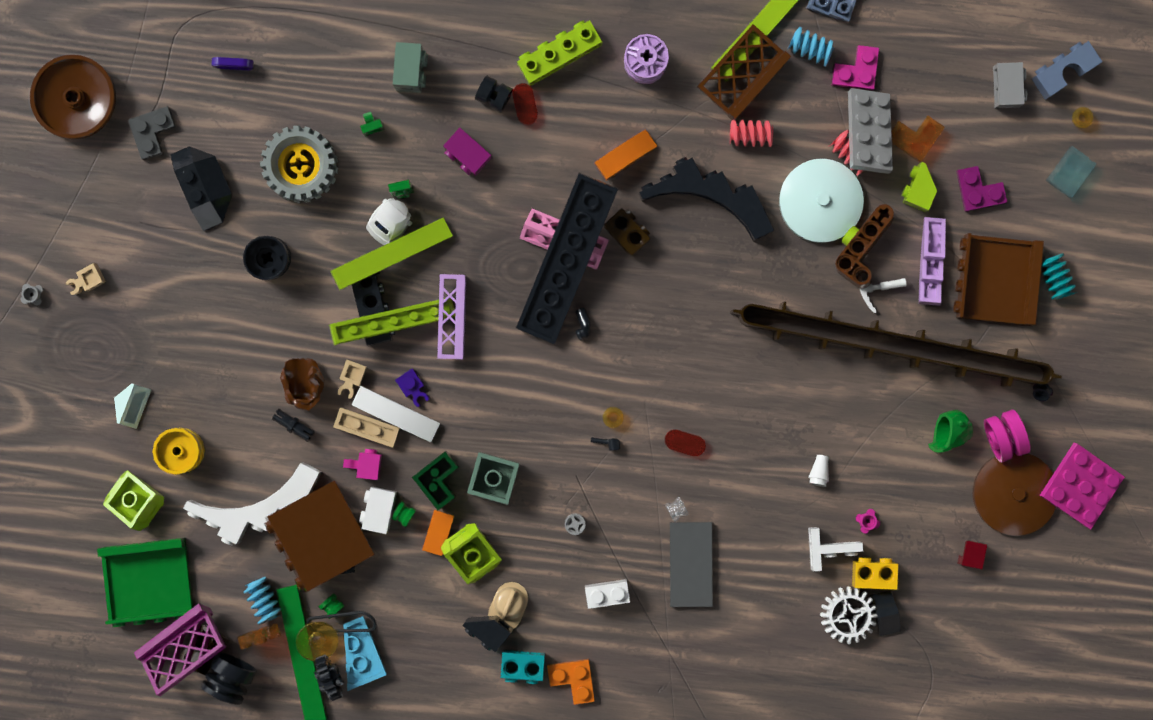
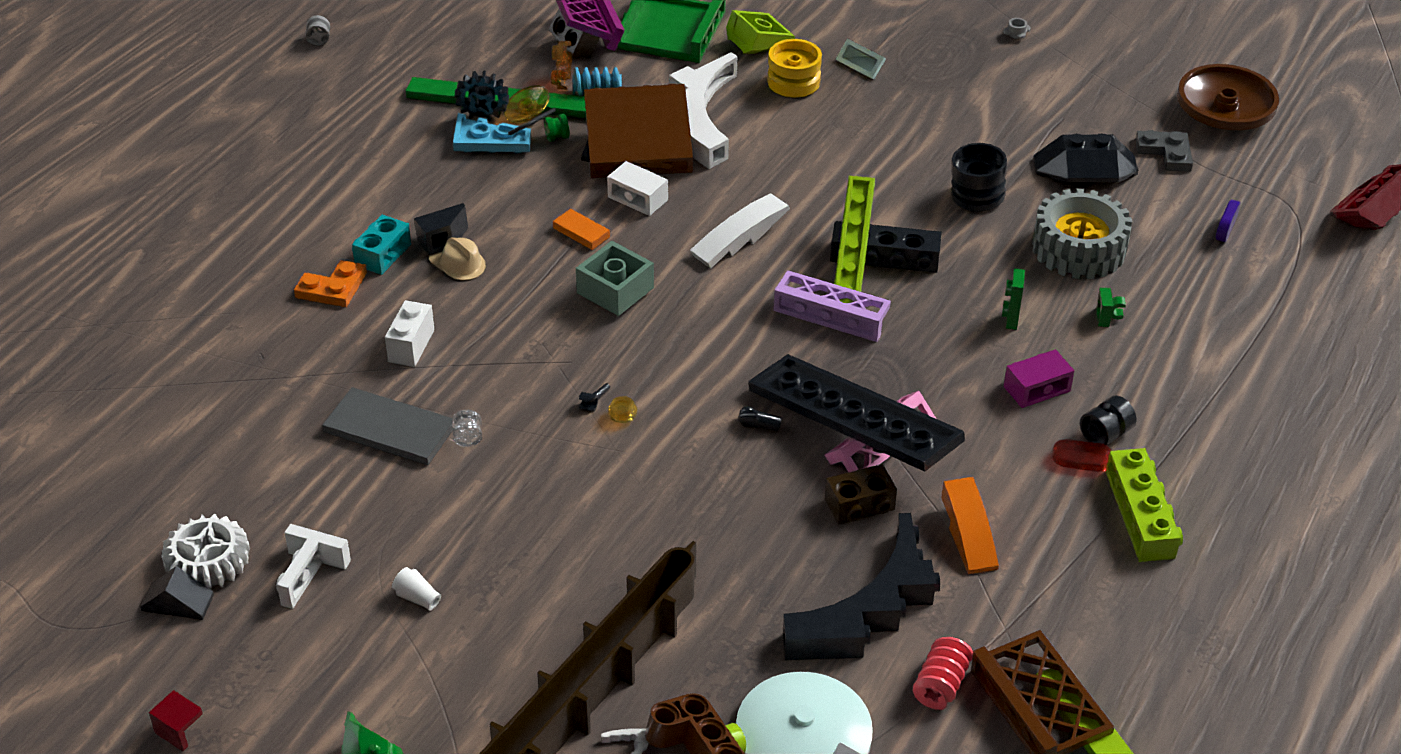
camera: 110 degrees right, 45 degrees down
tan plate [66,263,106,295] -> none
black wheel [201,652,257,705] -> none
black pin [272,408,314,442] -> none
reddish brown hair [280,358,325,411] -> none
lime tile [330,217,453,290] -> none
tan plate [333,407,400,448] -> none
tan plate [338,360,367,399] -> none
dark pink brick [343,448,382,480] -> none
white helmet [366,198,412,245] -> none
green wheel [391,501,416,528] -> none
sand green brick [393,42,428,93] -> none
dark purple plate [395,368,429,407] -> none
dark green brick [412,451,459,510] -> none
lime slope [441,523,502,585] -> none
light grey wheel [565,513,586,535] -> none
lavender wheel [624,34,669,84] -> none
clear red tile [664,429,706,456] -> none
yellow brick [852,557,898,590] -> none
dark pink plate [856,509,880,533] -> none

